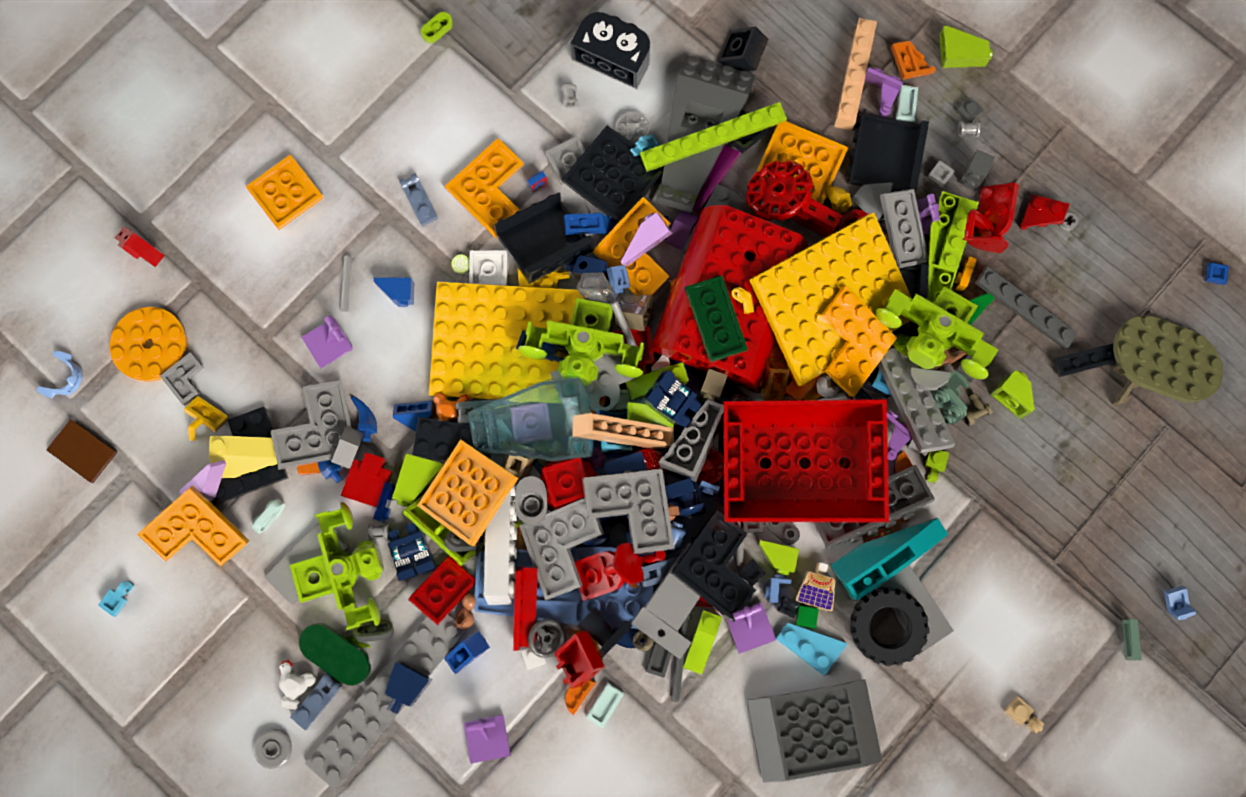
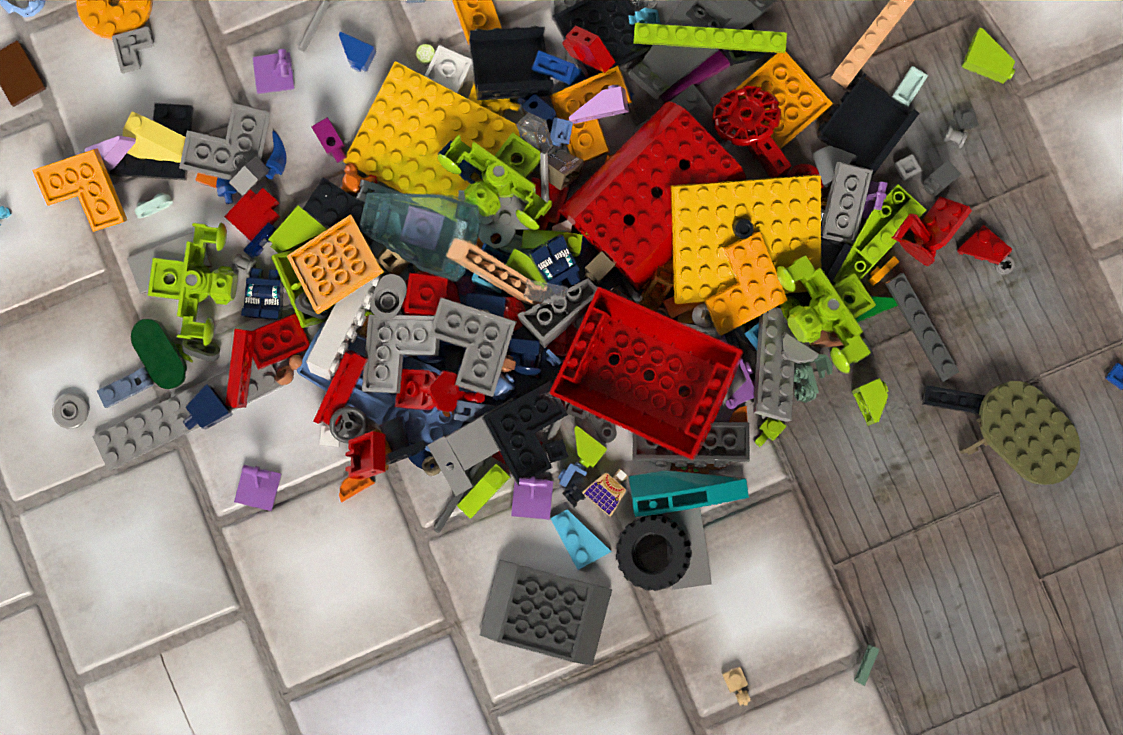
camera: 25 degrees right, 5 degrees up
yellow plate [184,396,228,441] -> none
white animal [279,660,316,709] -> none
blue slope [393,400,433,432] -> none
blue slope [444,631,490,674] -> none
blue tile [527,171,548,193] -> none
light aqua tile [586,683,625,728] -> none
dark grey tile [645,633,672,678] -> none
medium lavender slope [666,210,699,251] -> none
dark green tile [684,275,748,363] -> none
yellow arm [731,287,754,314] -> none
green tile [796,606,819,629] -> none
yellow plate [827,186,852,214] -> none
medium lavender plate [864,68,903,117] -> none
orange wing [891,41,936,80] -> none
dark tan piece [962,393,993,426] -> none
medium blue bracket [1164,585,1196,620] -> none
none -> red fence [225,329,256,408]
none -> magenta torso [311,117,347,163]
none -> clear slope [523,279,568,306]
none -> red piece [562,26,615,73]
none -> black tile [733,218,754,239]

